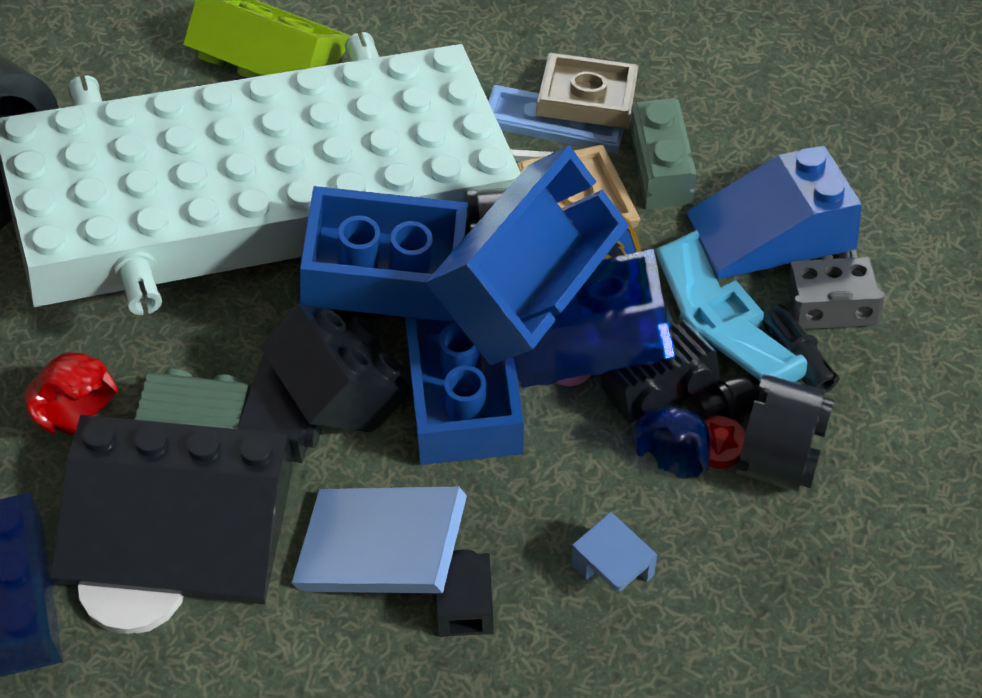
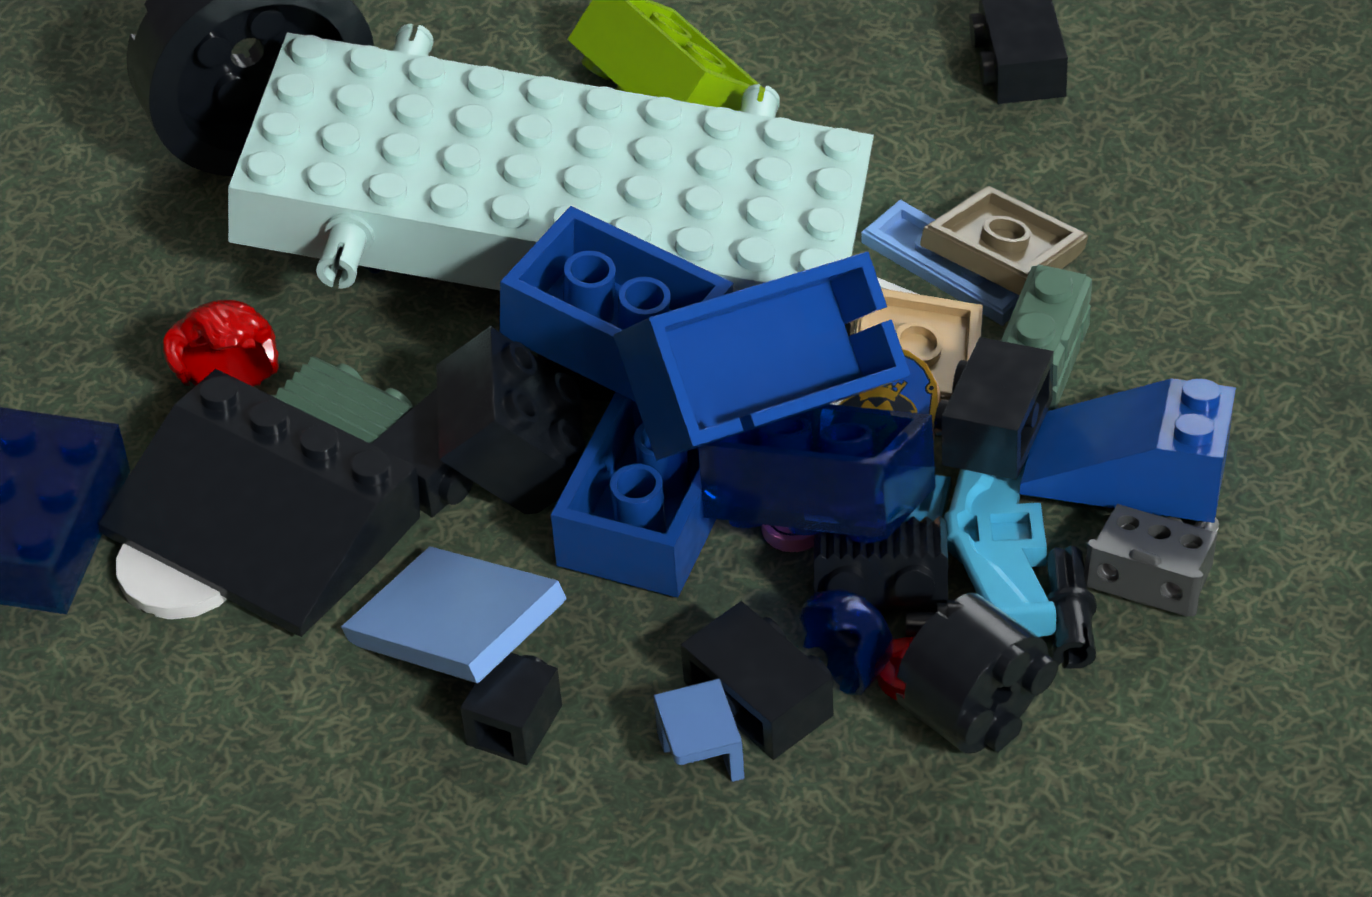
camera: 30 degrees right, 10 degrees down
none -> black brick [681,601,834,760]
none -> black brick [933,337,1054,480]

